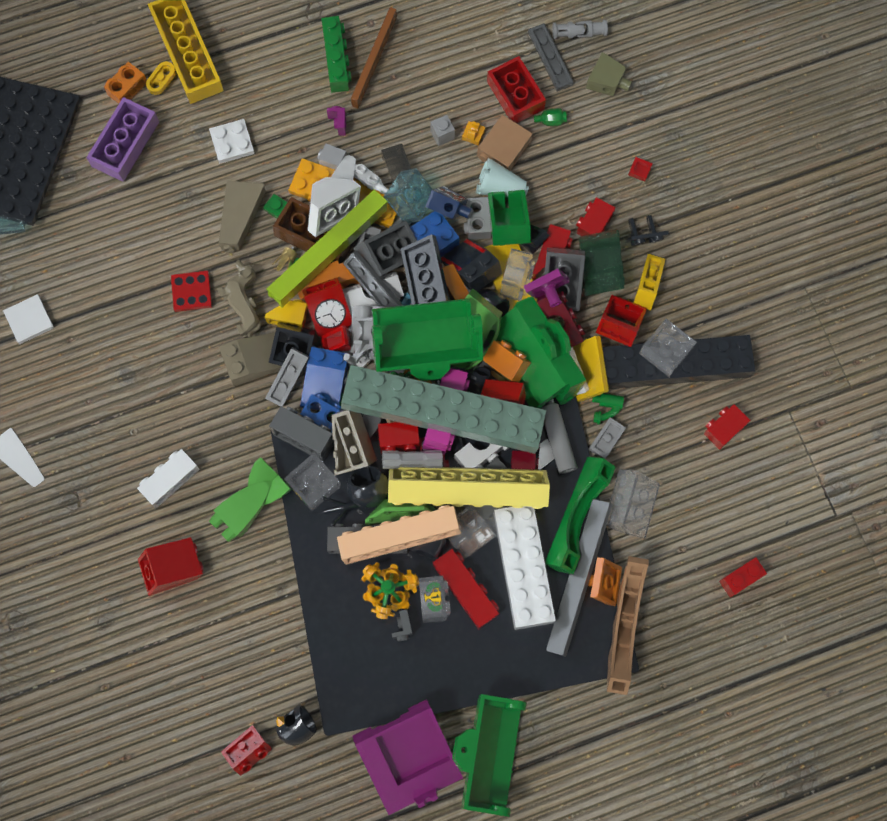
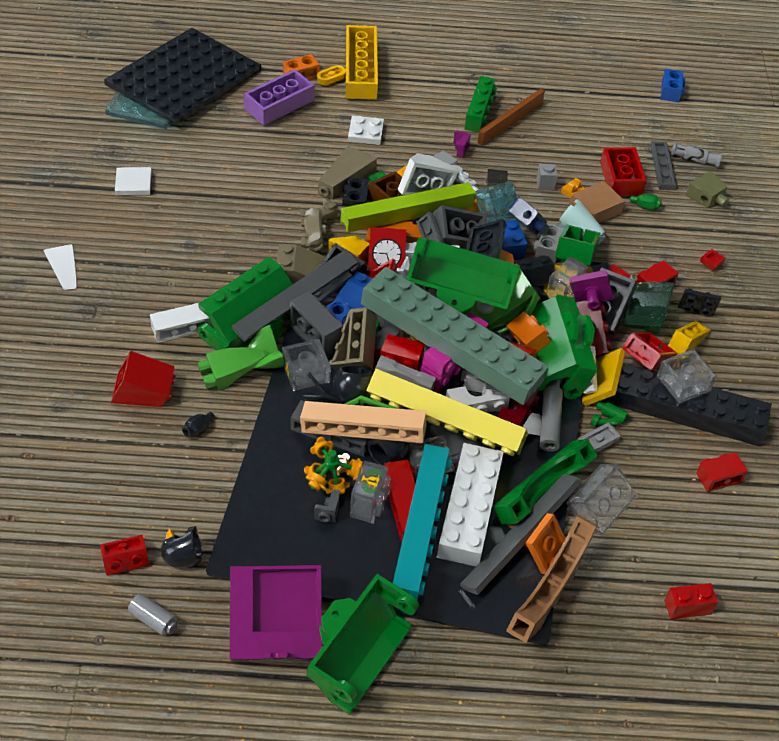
camera: 20 degrees right, 25 degrees down
red tile [171,271,212,312] -> none
none -> light grey brick [128,593,177,636]
none -> black plant [182,412,215,438]
none -> green piece [197,256,293,350]
none -> dark grey tile [232,249,358,342]
none -> black brick [342,177,369,207]
none -> teal brick [393,444,452,600]

